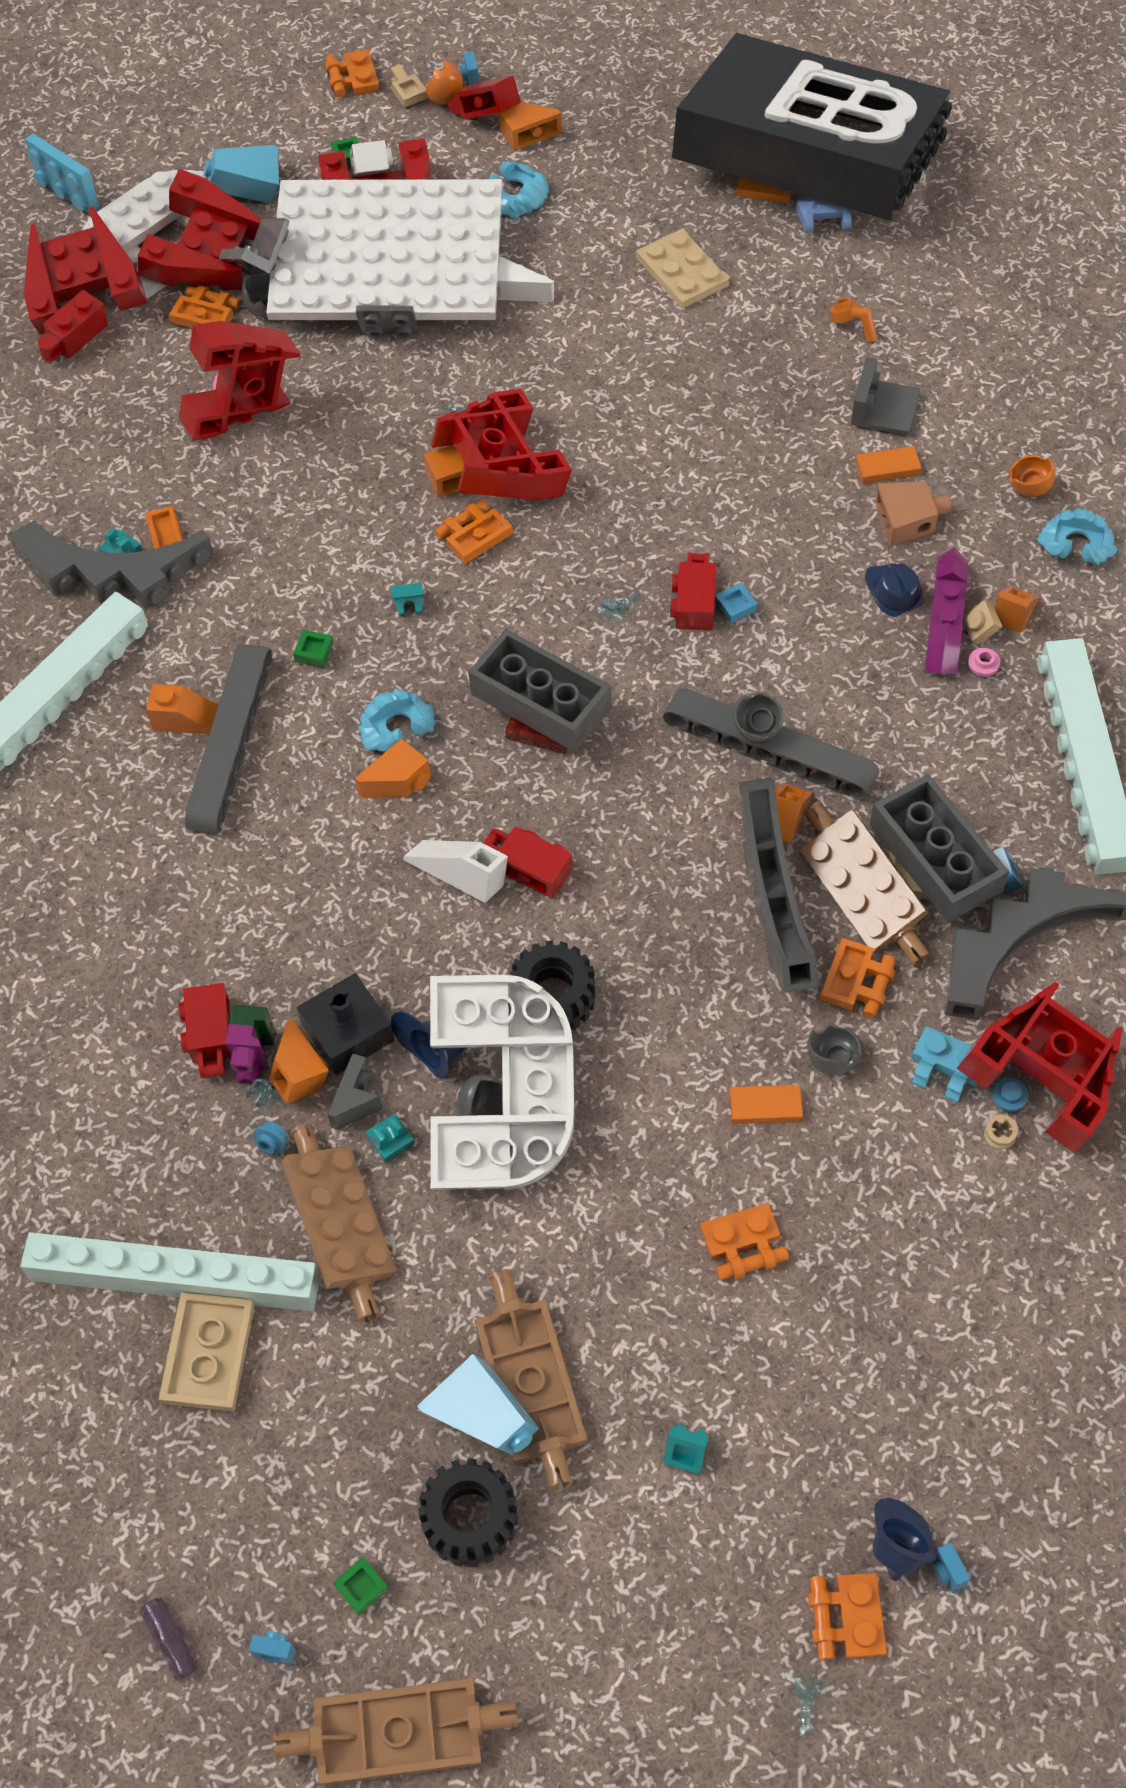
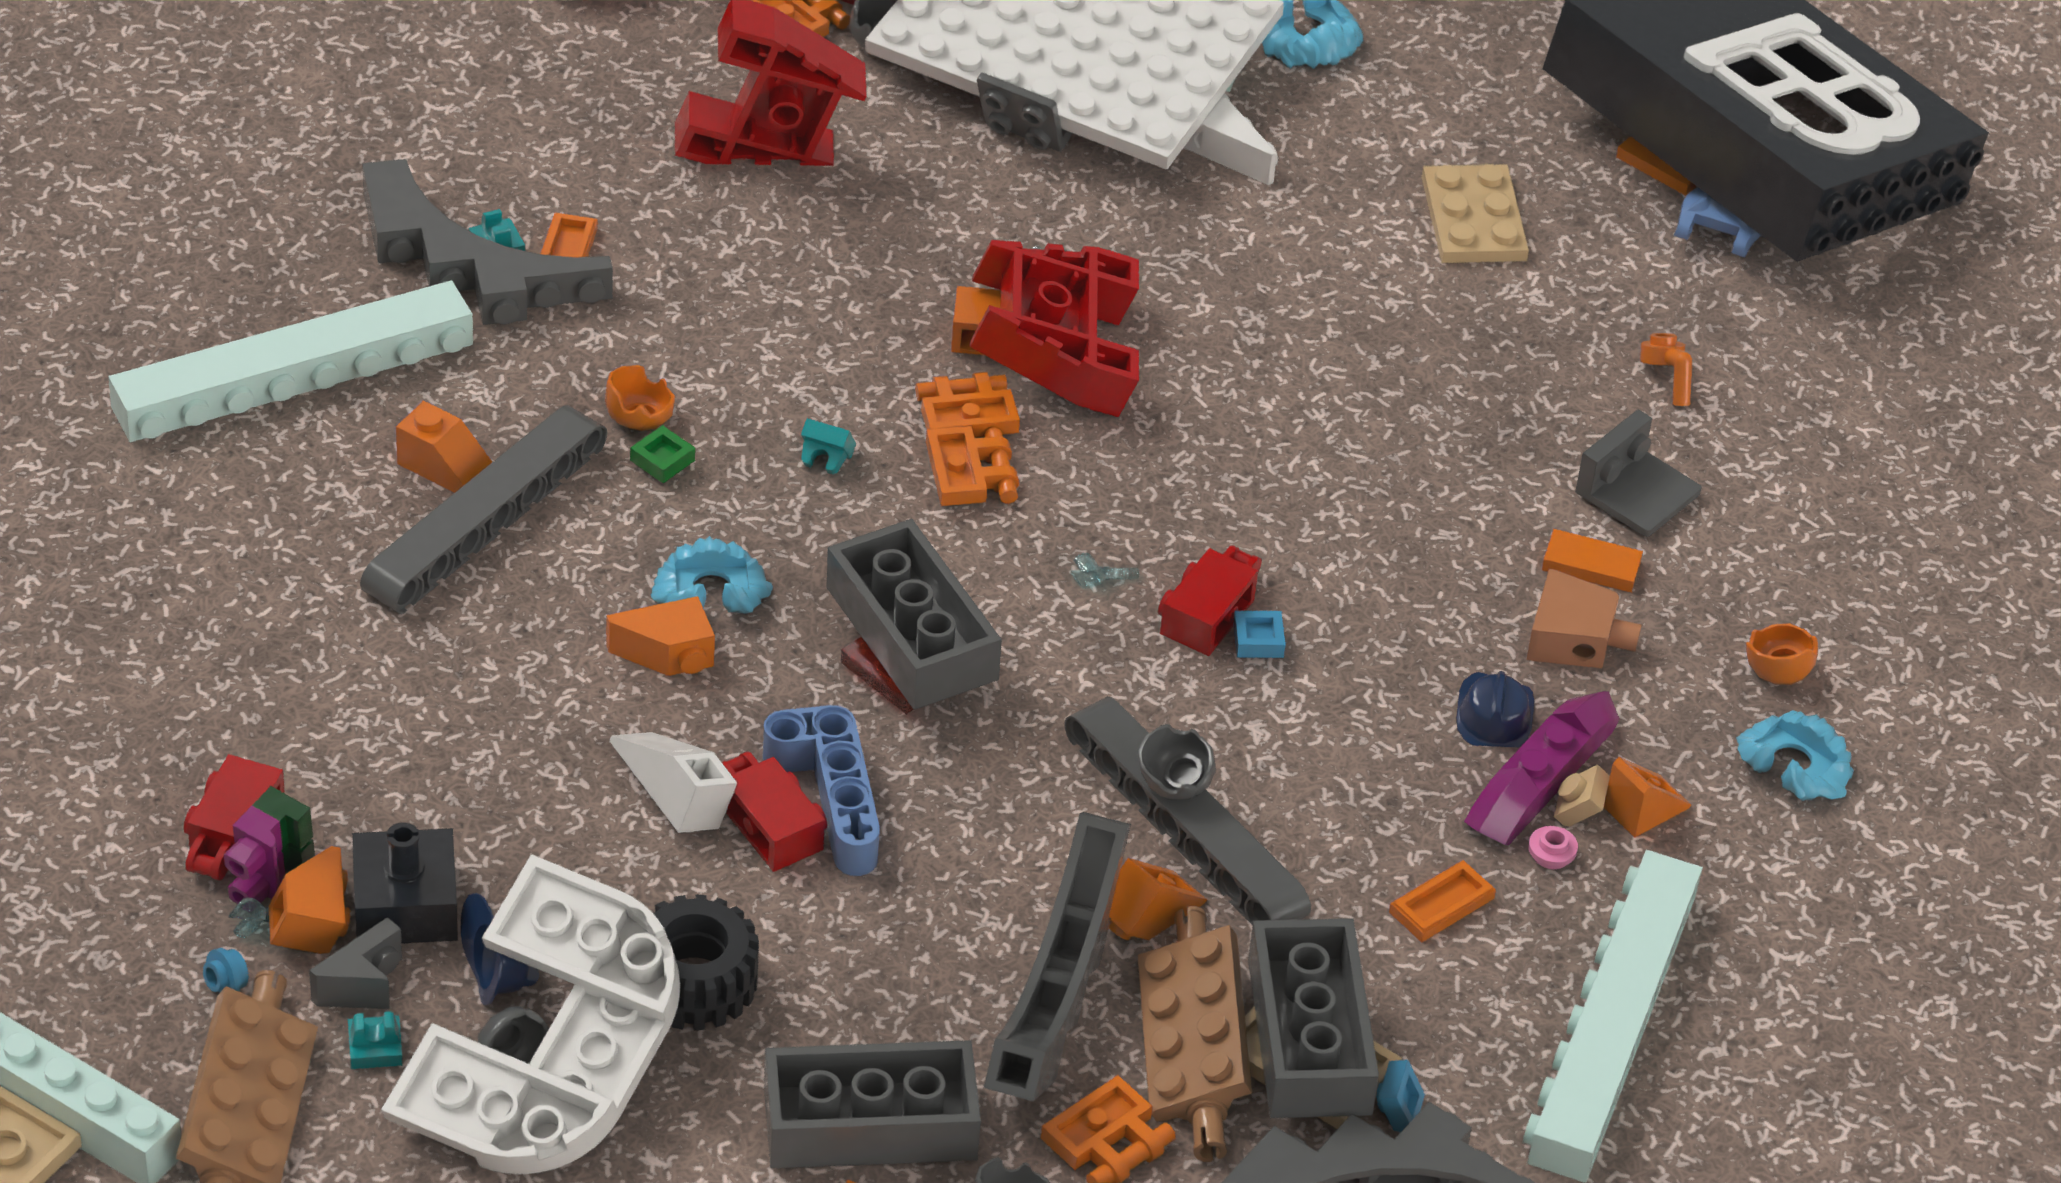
camera: 20 degrees right, 15 degrees down
none -> orange hair [605,365,675,431]
none -> medium blue beam [763,705,880,876]
none -> dark grey brick [764,1040,981,1169]
none -> orange plate [926,426,1019,506]
none -> orange tile [1389,860,1496,943]

